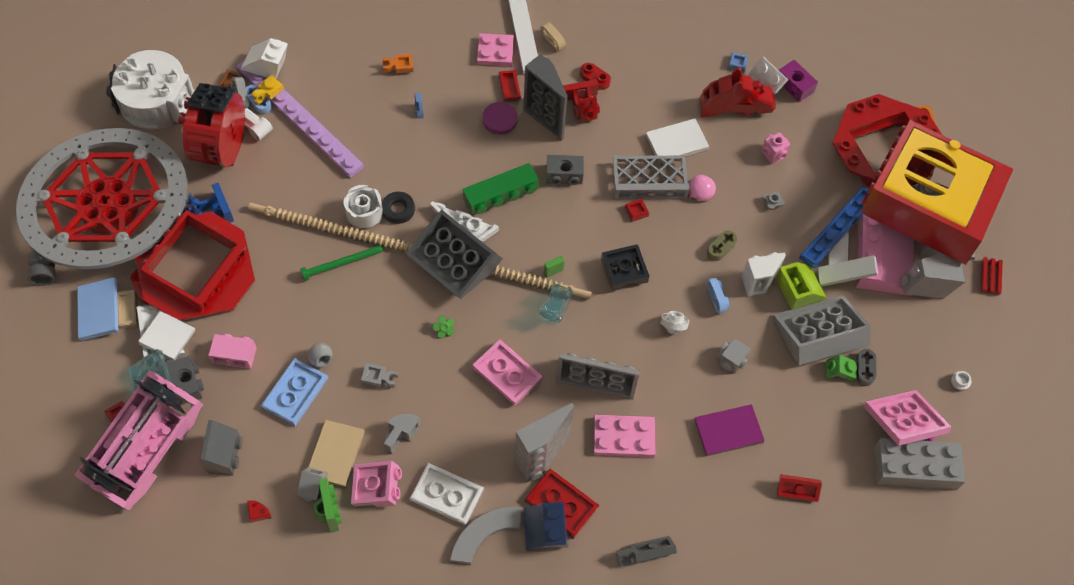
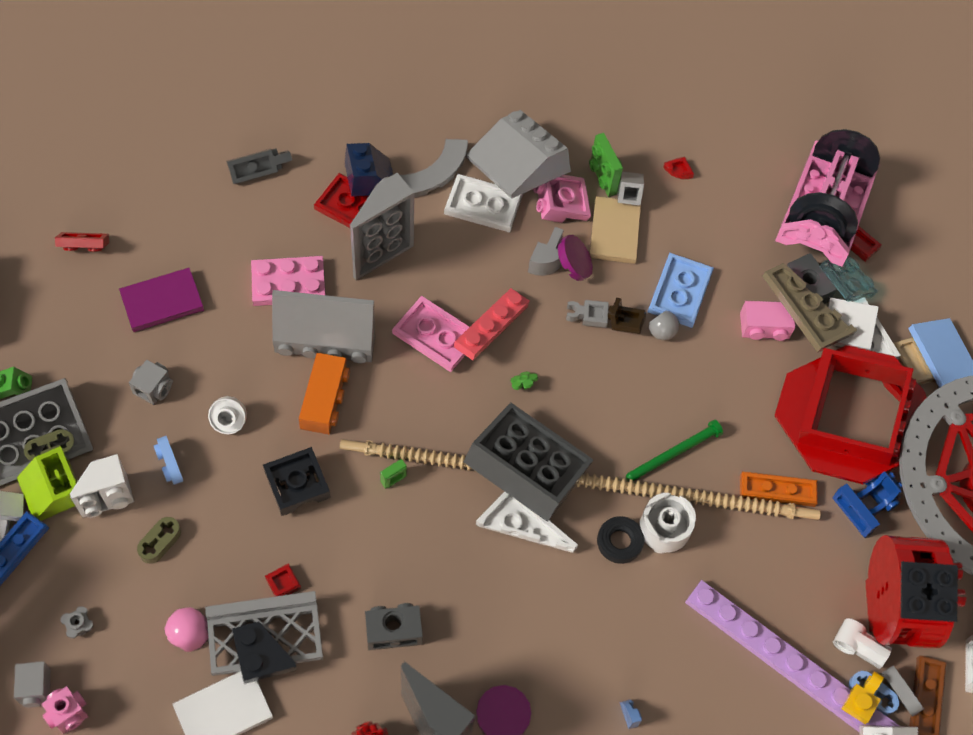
camera: 170 degrees right, 0 degrees up
dark grey slope [200,420,243,475] -> none
green brick [462,163,539,216] -> none
clear light blue brick [539,284,573,323] -> none
none -> light grey brick [14,661,51,708]
none -> olive beam [24,429,75,461]
none -> black wing [232,621,297,684]
none -> orange brick [299,353,350,435]
none -> coral plate [454,288,530,360]
none -> light grey slope [466,110,571,199]
none -> magenta tile [558,235,593,281]
none -> dark brown bracket [608,297,646,334]
none -> orange tile [740,471,818,507]
none -> dark tan wing [762,263,857,353]

